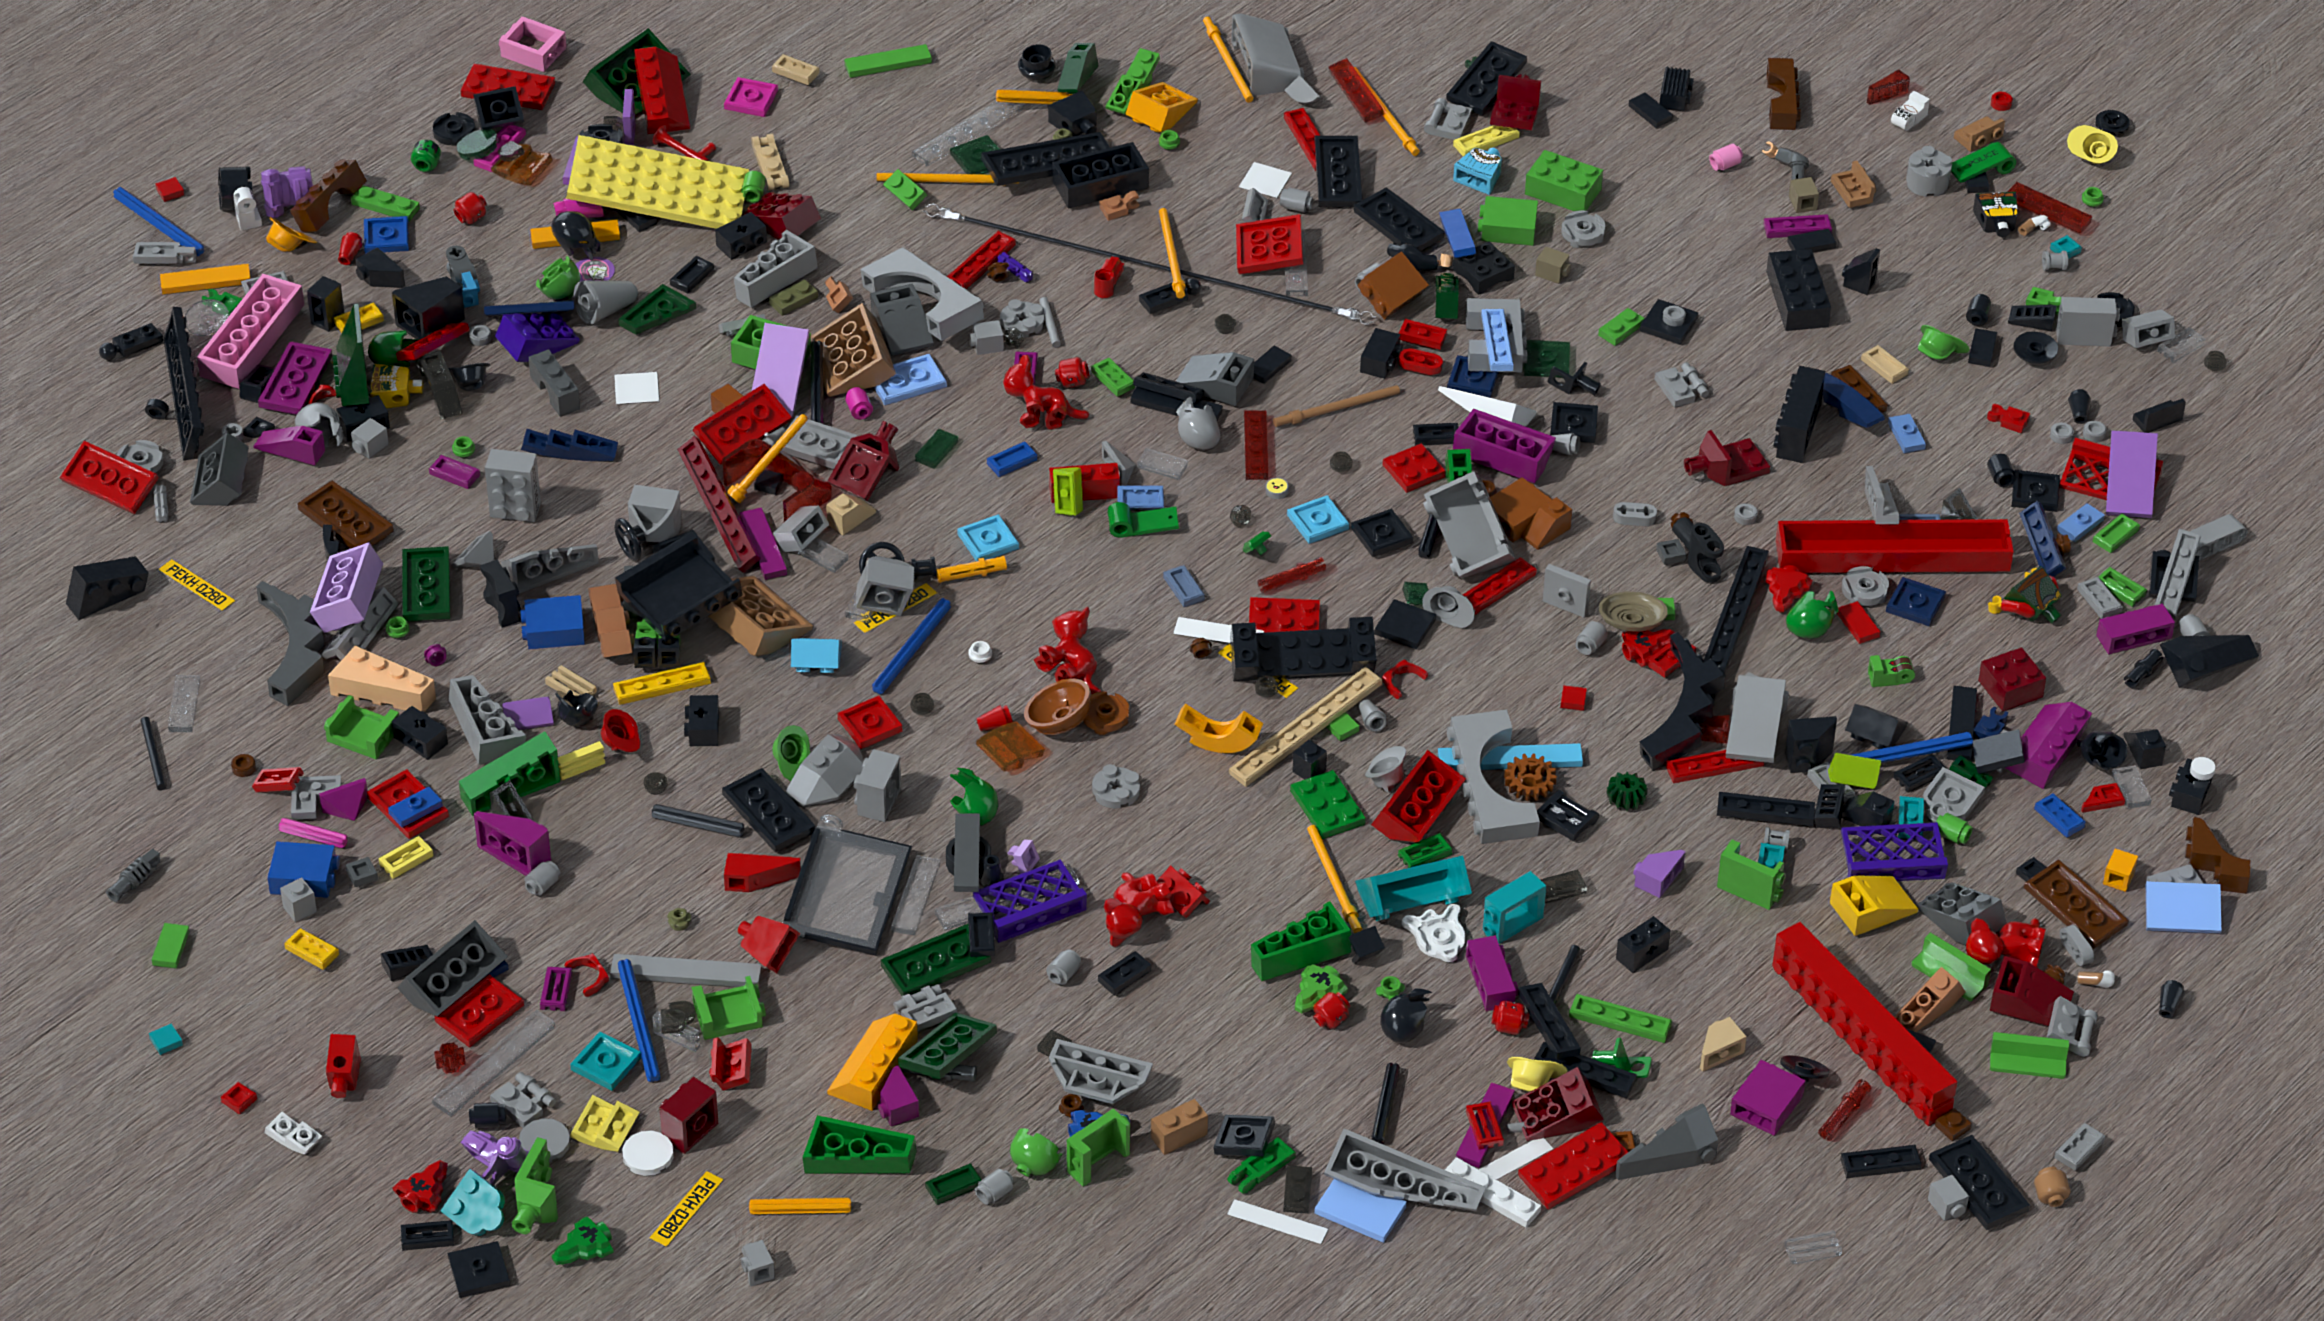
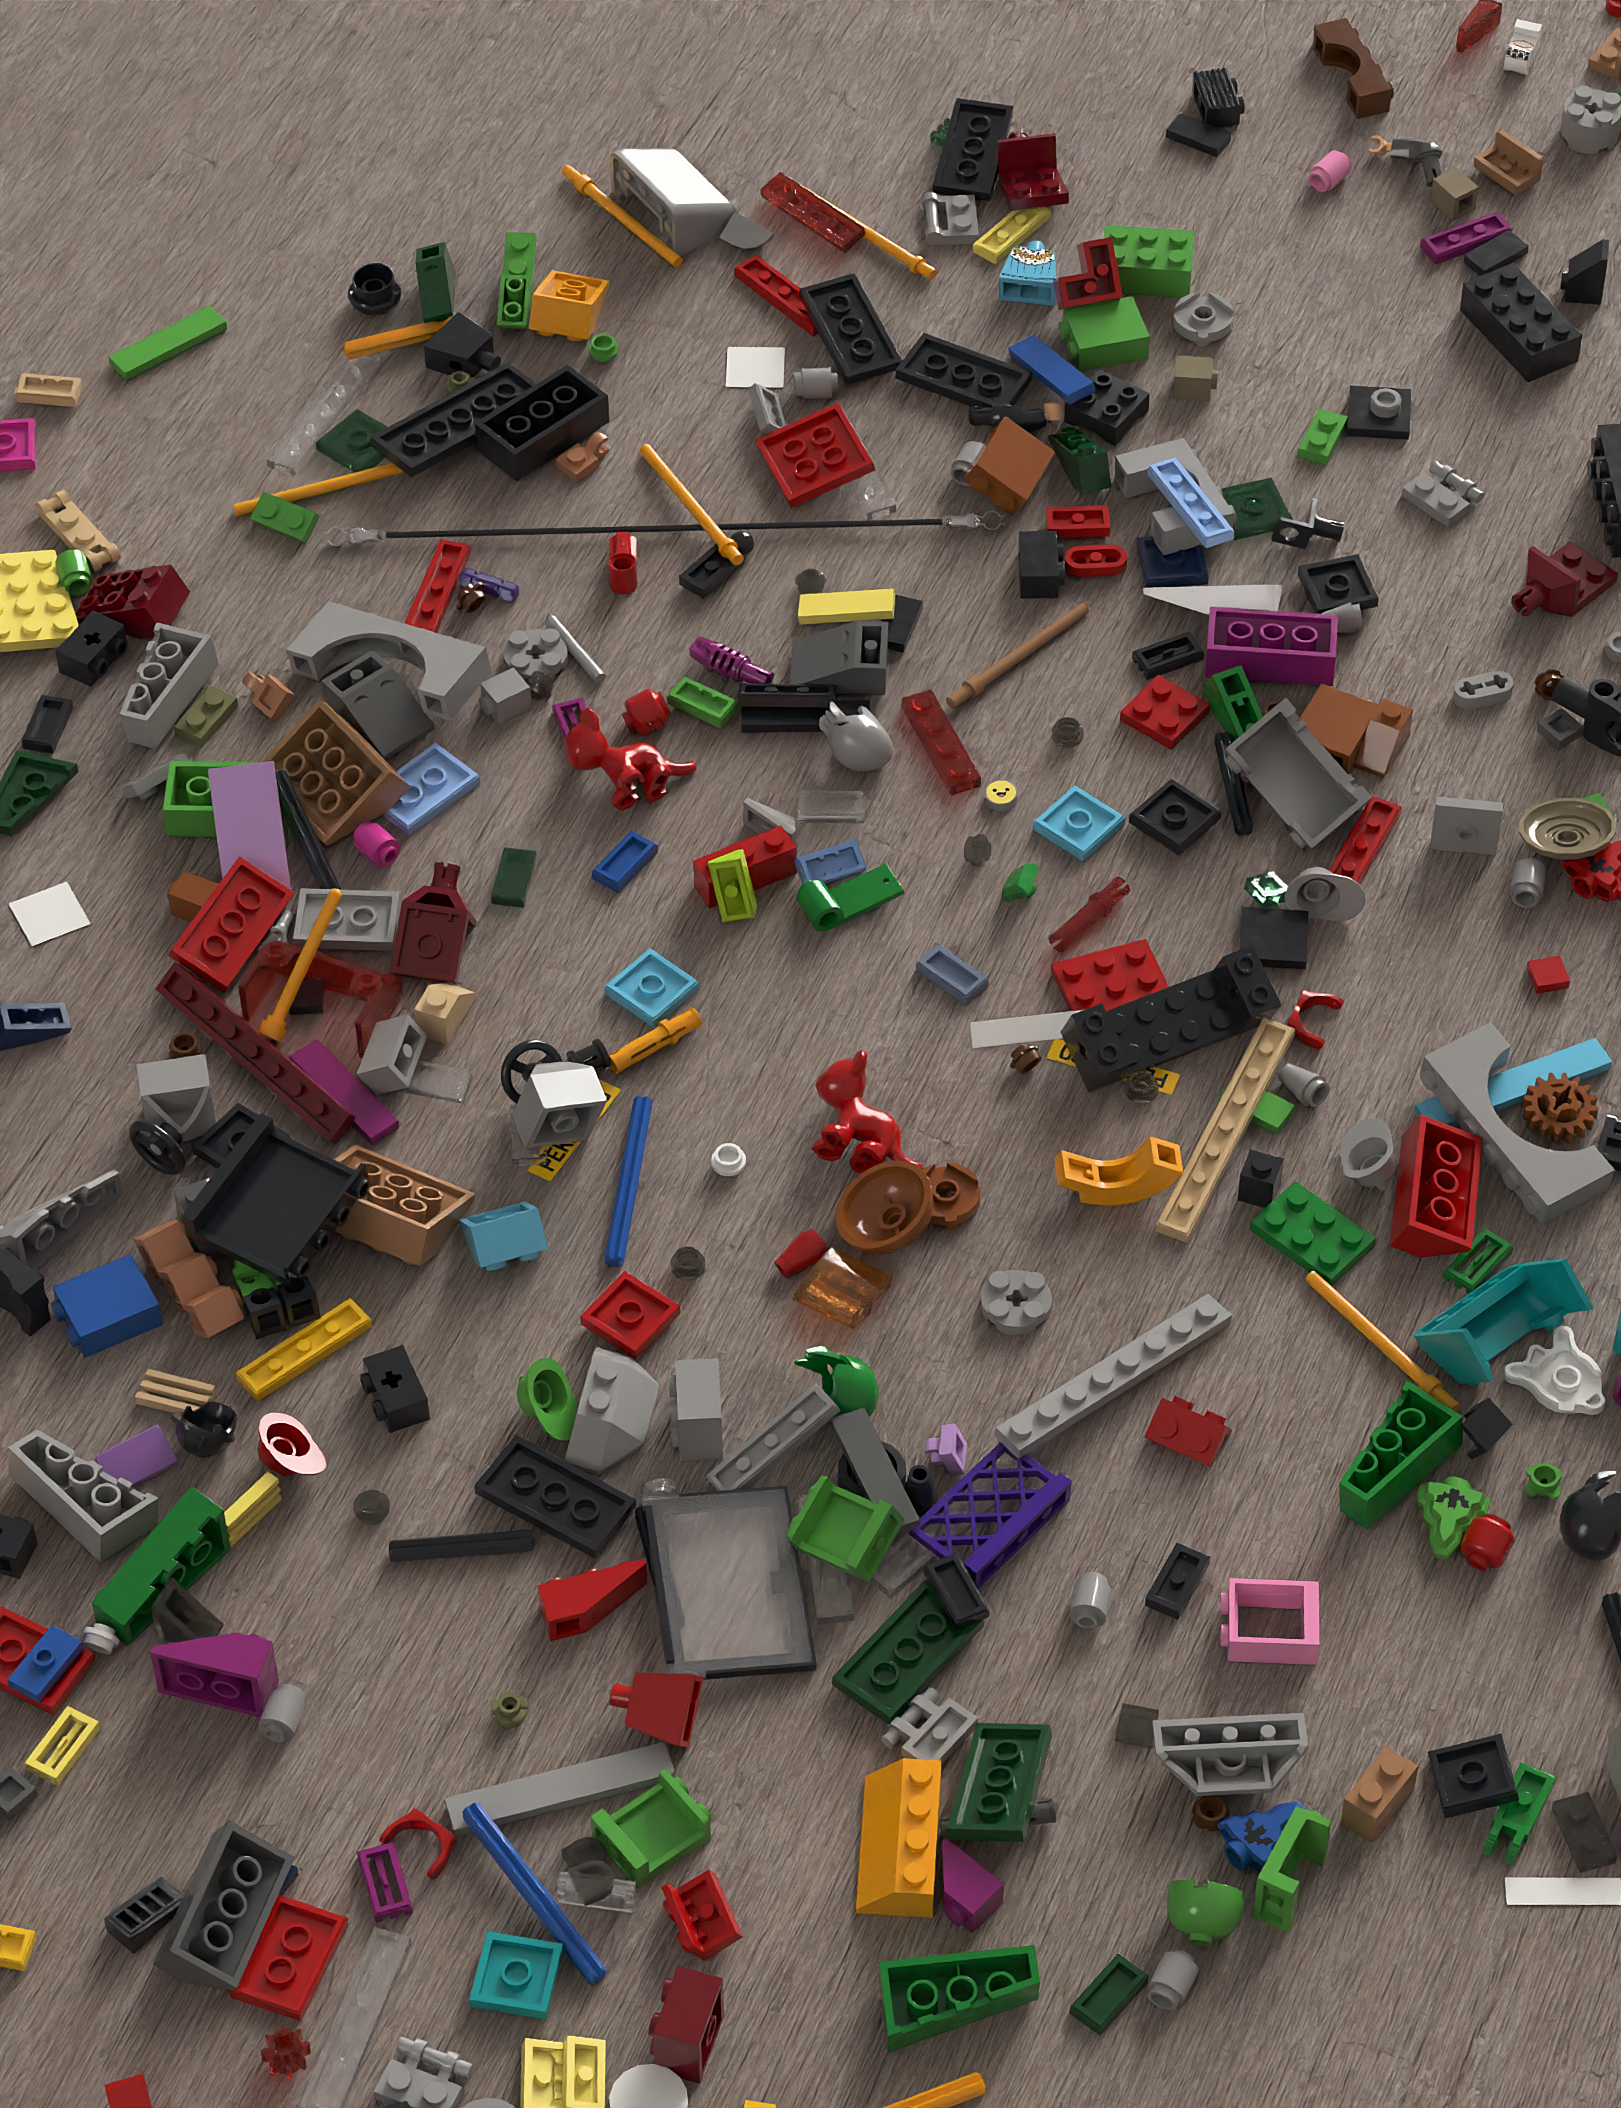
camera: 20 degrees left, 5 degrees up
red animal [1104,872,1174,947] -> none
none -> white plate [83,1623,120,1655]
none -> reddish brown plate [169,1032,202,1059]
none -> magenta hinge [689,636,774,684]
none -> light grey tile [706,1382,841,1491]
none -> bright green panel [786,1475,905,1583]
none -> light yellow tile [798,589,895,625]
none -> light grey plate [995,1294,1232,1459]
none -> red brick [1053,237,1123,310]
none -> bright pink window [1220,1578,1320,1665]

